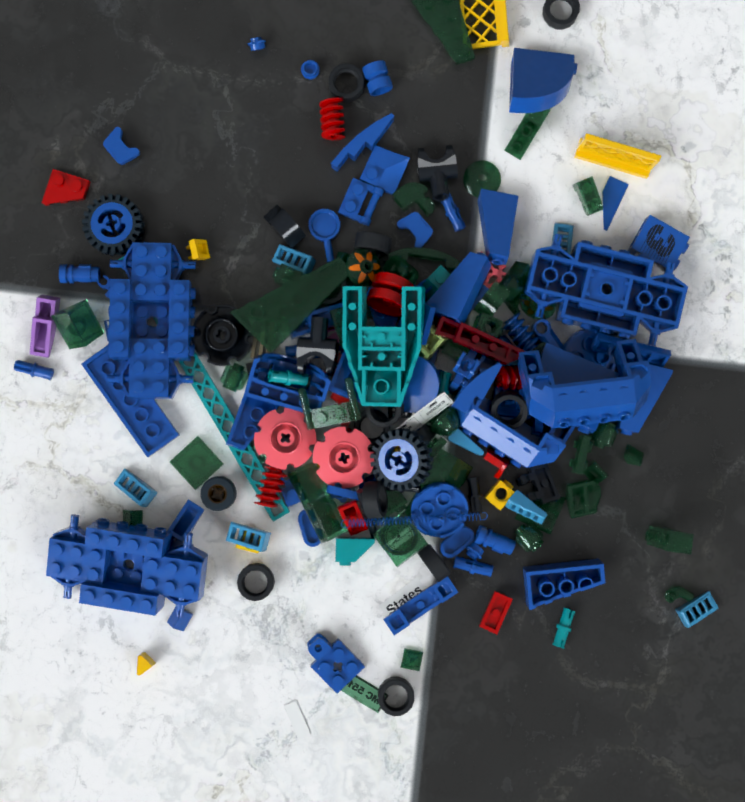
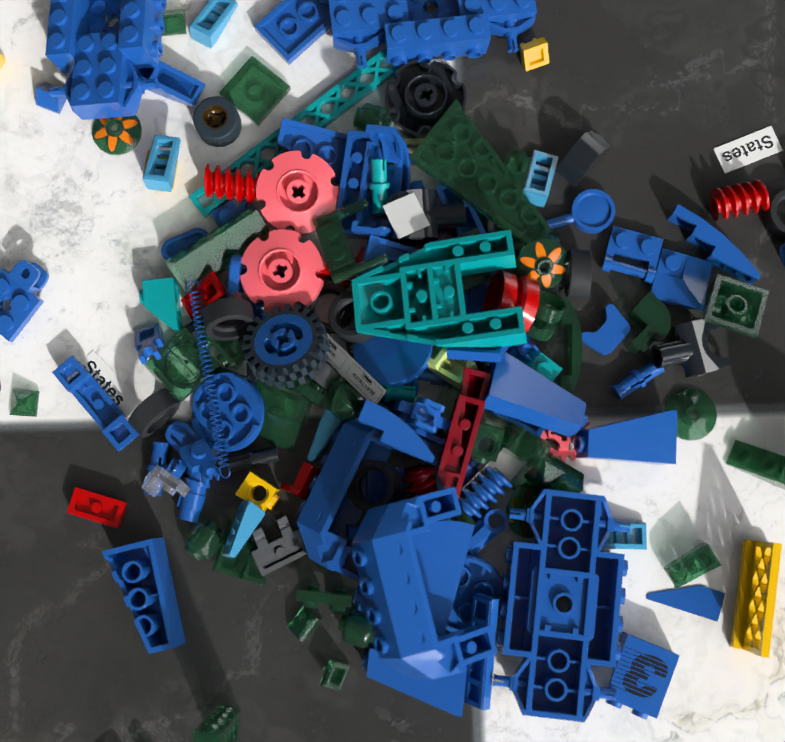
camera: 90 degrees right, 5 degrees down
black tyre [237,563,275,601] -> none
teal pin [552,608,576,649] -> none
clear green slope [565,479,601,519] -> none
none -> clear green dish [92,115,142,155]
none -> blue plate [134,322,164,365]
none -> clear bracket [141,465,191,497]
none -> blue plate [179,438,220,485]
none -> white sticker [383,192,430,239]
none -> clear green slope [702,274,769,338]
none -> white sticker [714,126,783,173]

